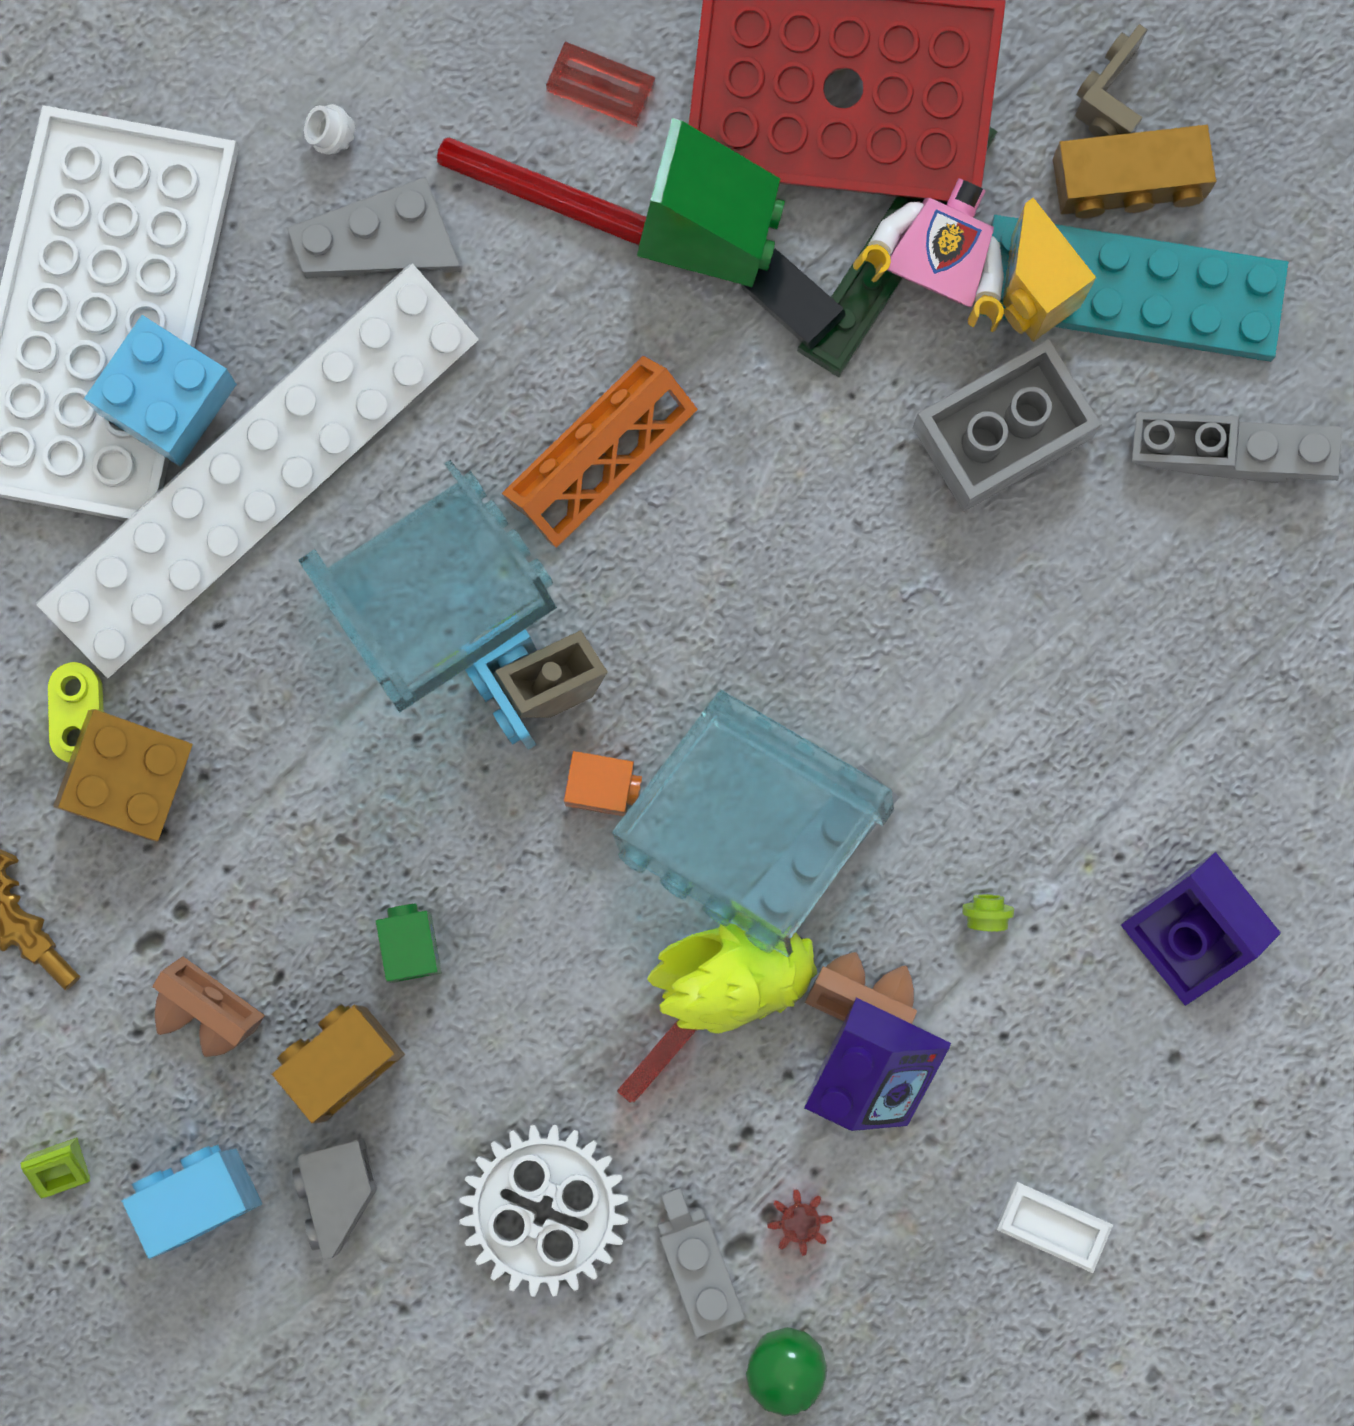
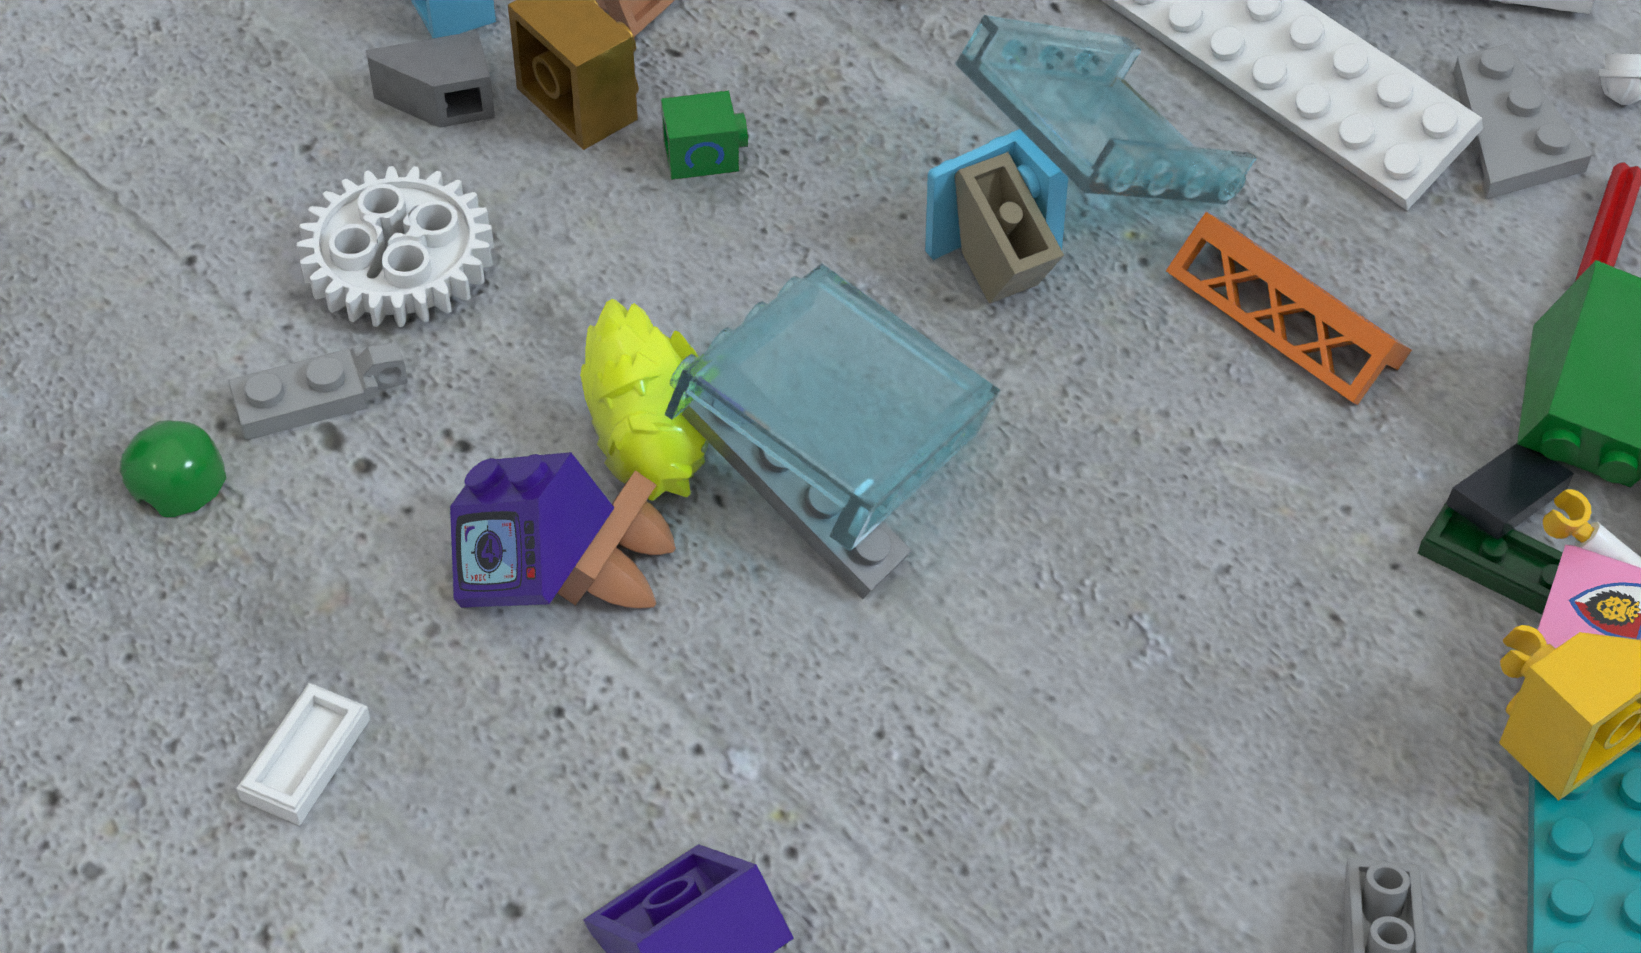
camera: 90 degrees right, 30 degrees down
orange brick [564,751,642,817] -> none
clear red tile [617,1019,697,1103] -> none
clear red gear [767,1188,833,1256] -> none
light grey brick [912,339,1102,512] -> none
lime plate [962,894,1014,932] -> none

